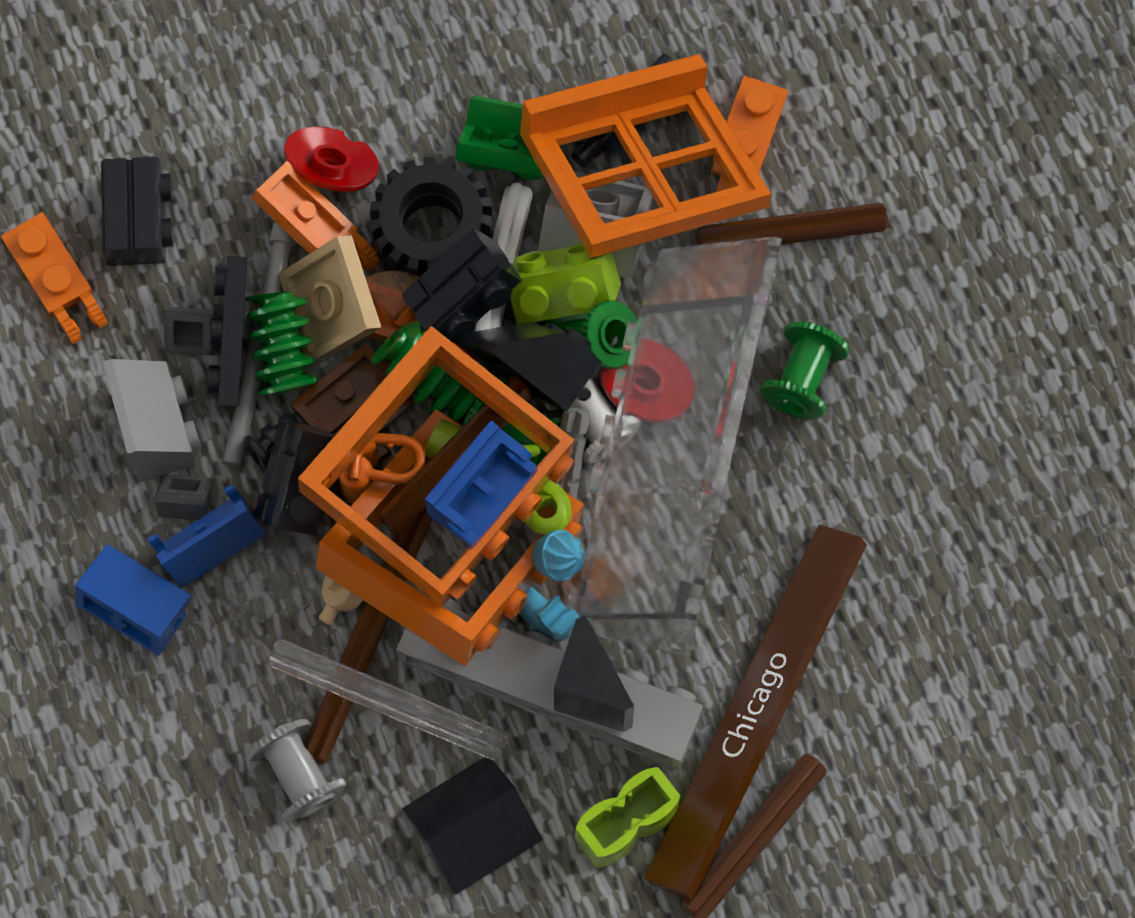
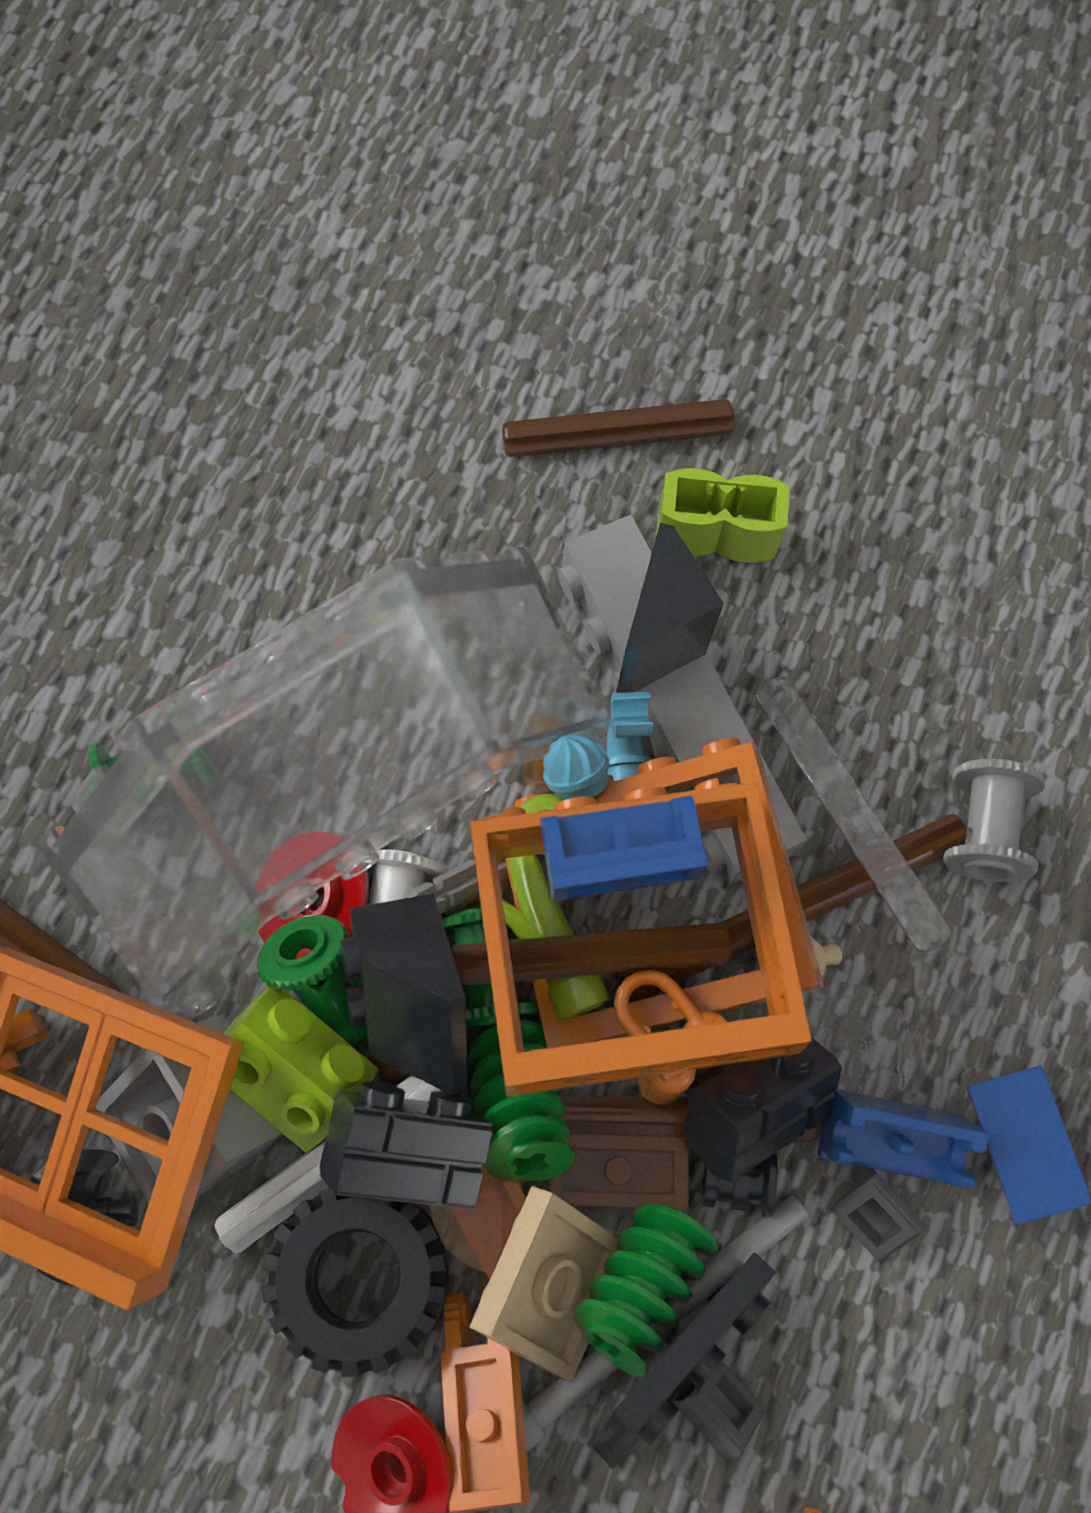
camera: 140 degrees left, 0 degrees up
light grey slope [102,359,201,482] -> none
black slope [402,755,543,895] -> none
green bracket [455,95,560,180] -> none
reddish brown tile [644,524,867,900] -> none

